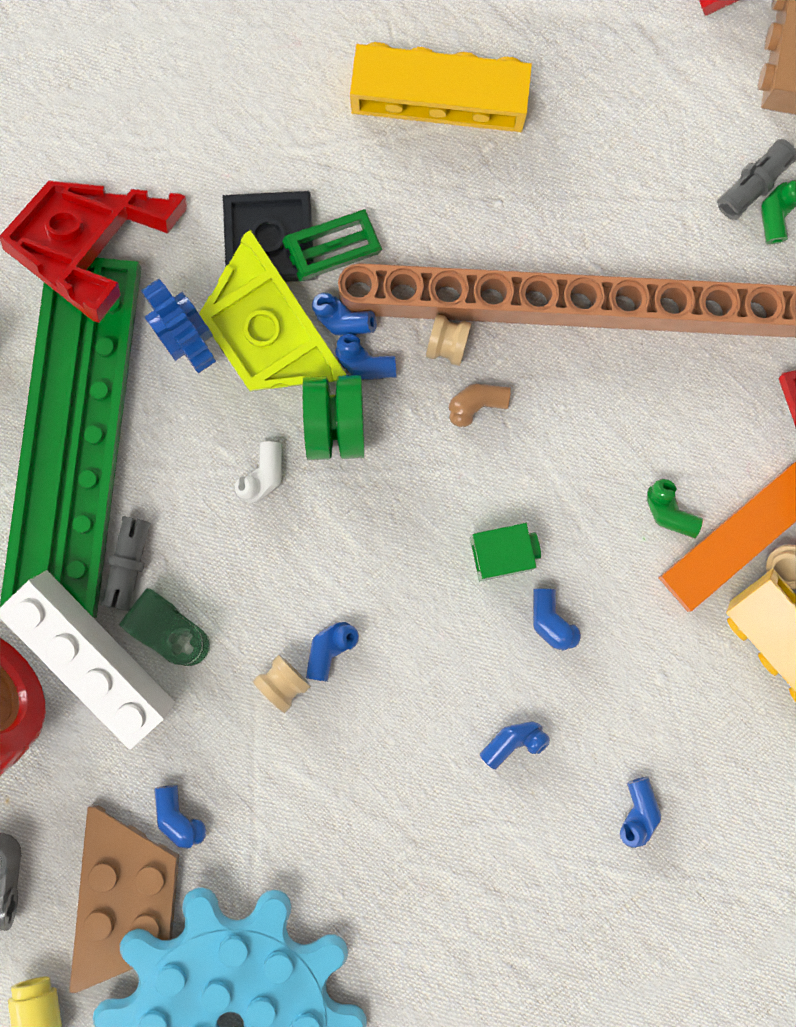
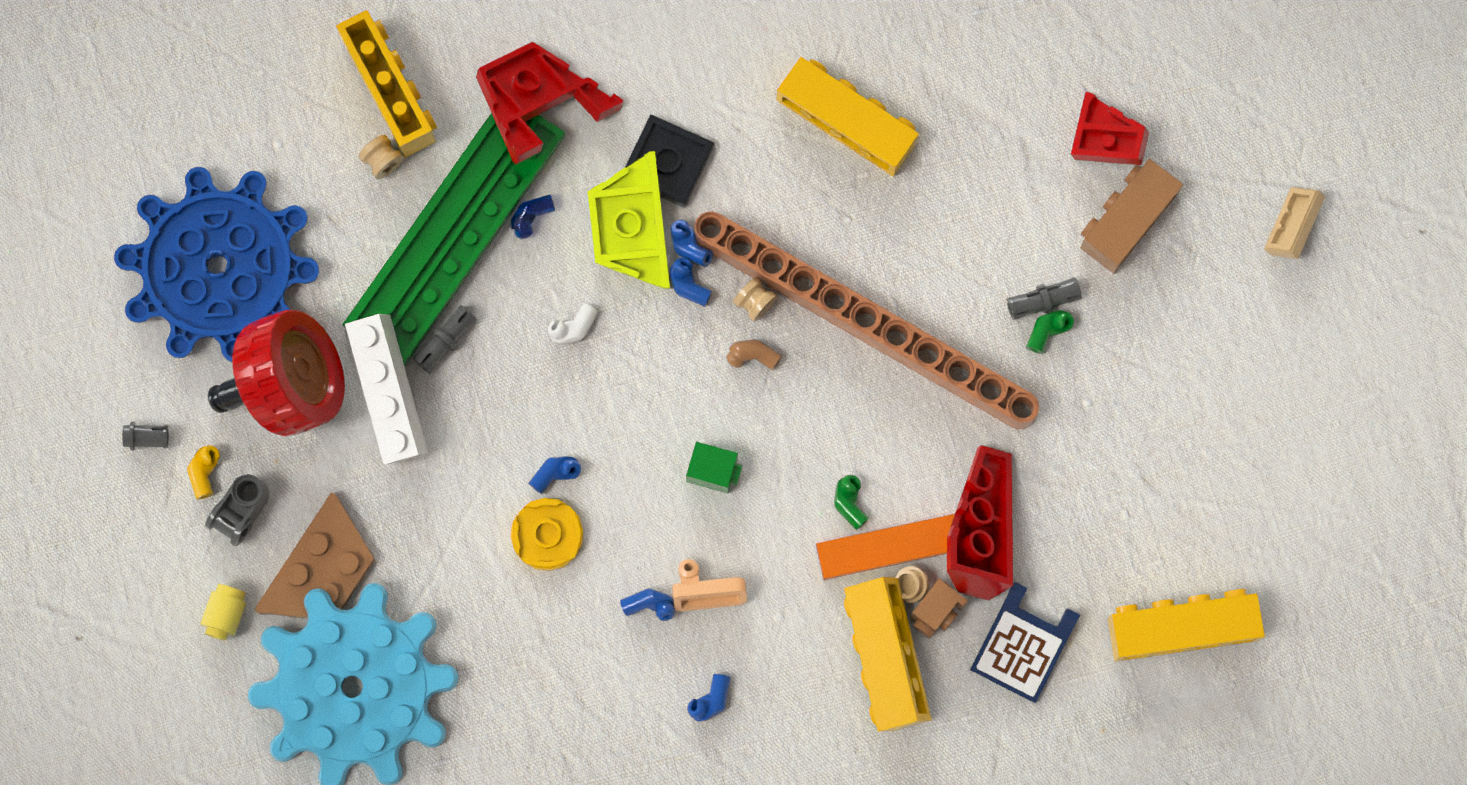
camera: 30 degrees right, 5 degrees down
clear green piece [119,587,210,666] -> none
blue gear [141,279,216,374] -> none
blue arm [154,785,206,849] -> none
tan wheel [253,655,311,713] -> none
green tile [283,209,382,282] -> none
green wheel [302,375,365,460] -> none
blue arm [533,589,581,651] -> none
none -> yellow tile [510,498,584,571]
none -> clear blue arm [511,194,555,239]
none -> light nougat piece [672,559,747,611]

